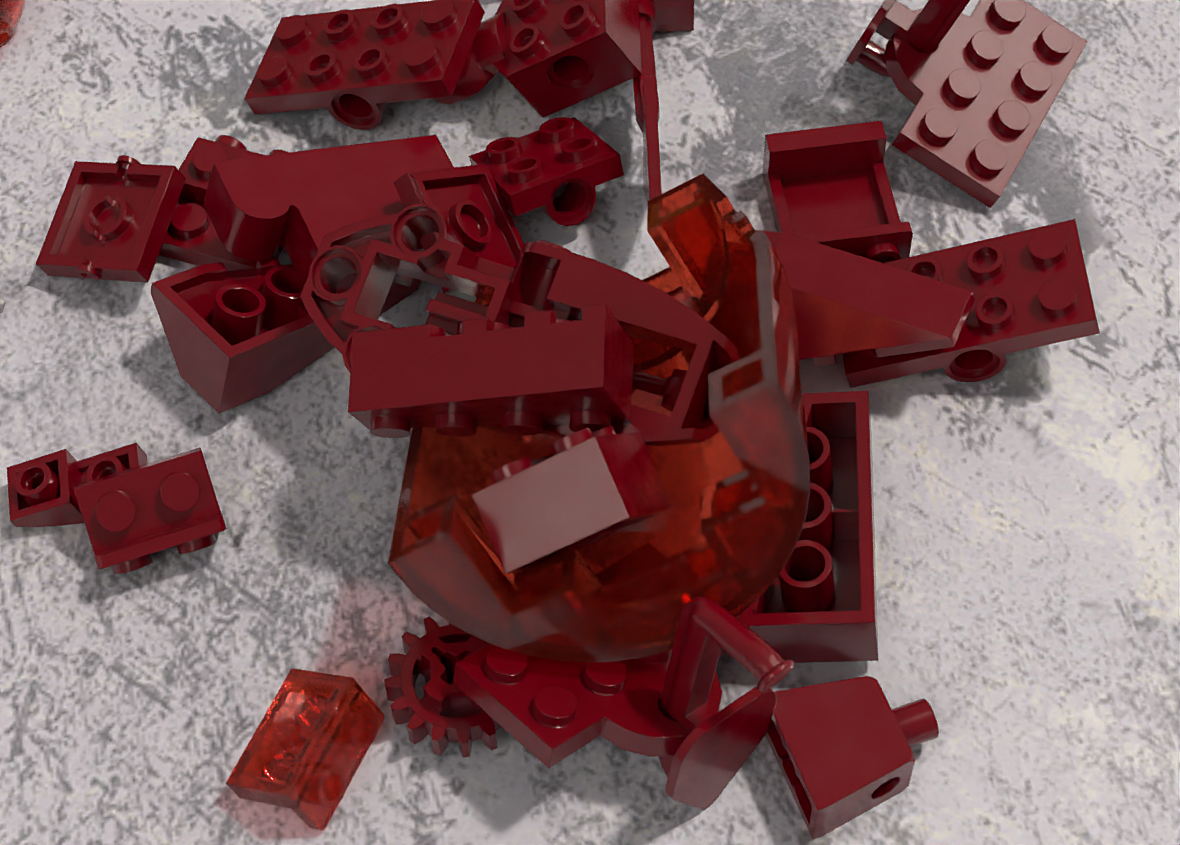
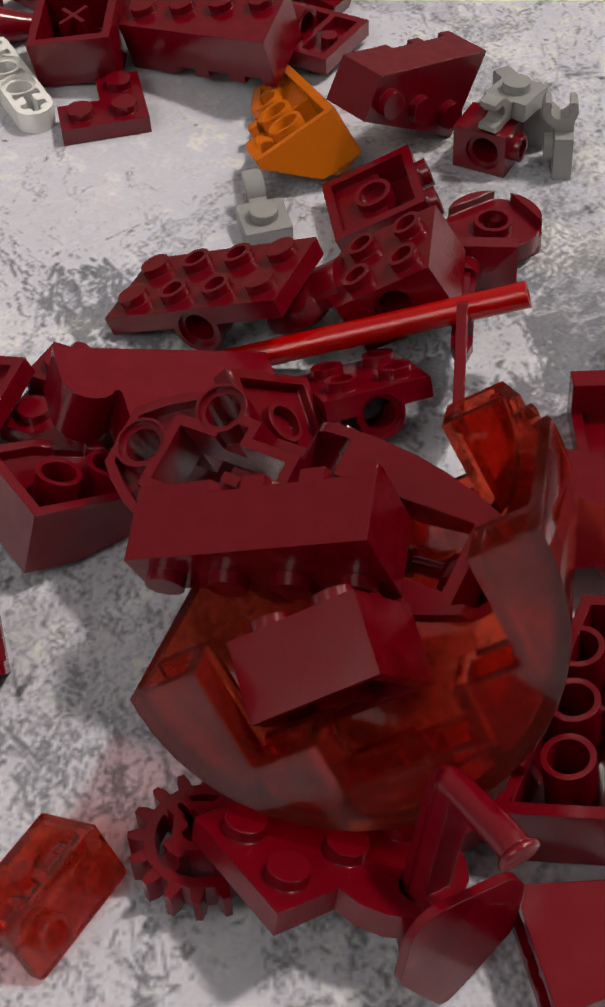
camera: 10 degrees right, 10 degrees down
none -> red piece [220,281,532,366]

